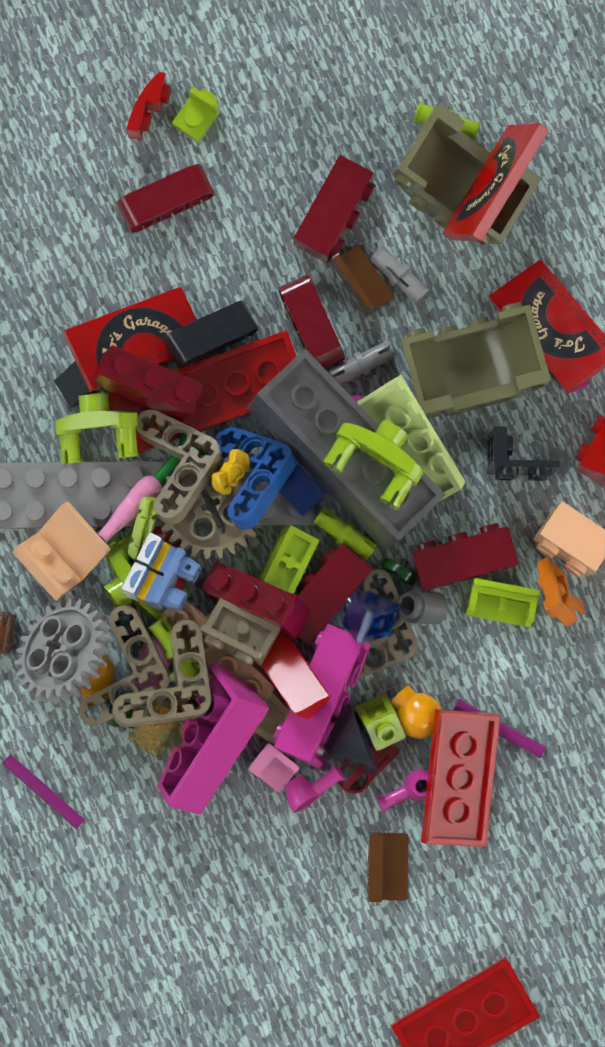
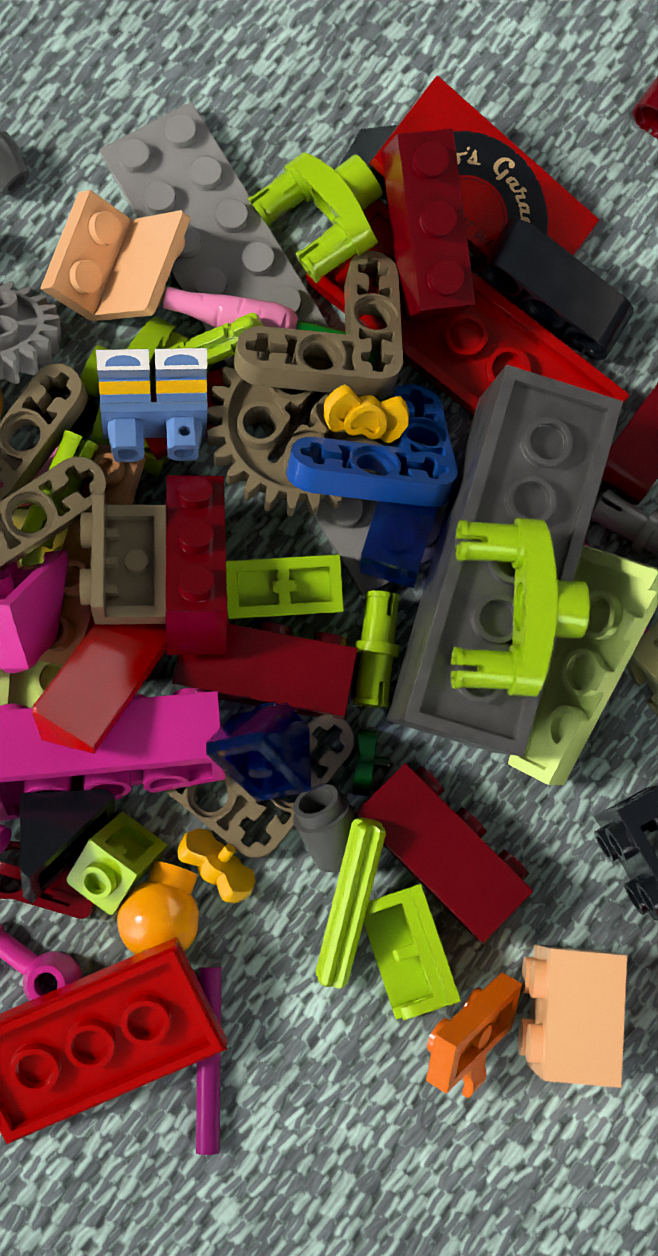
camera: 65 degrees right, 5 degrees down
none -> yellow piece [177,828,256,903]
none -> lime axle [315,817,386,989]

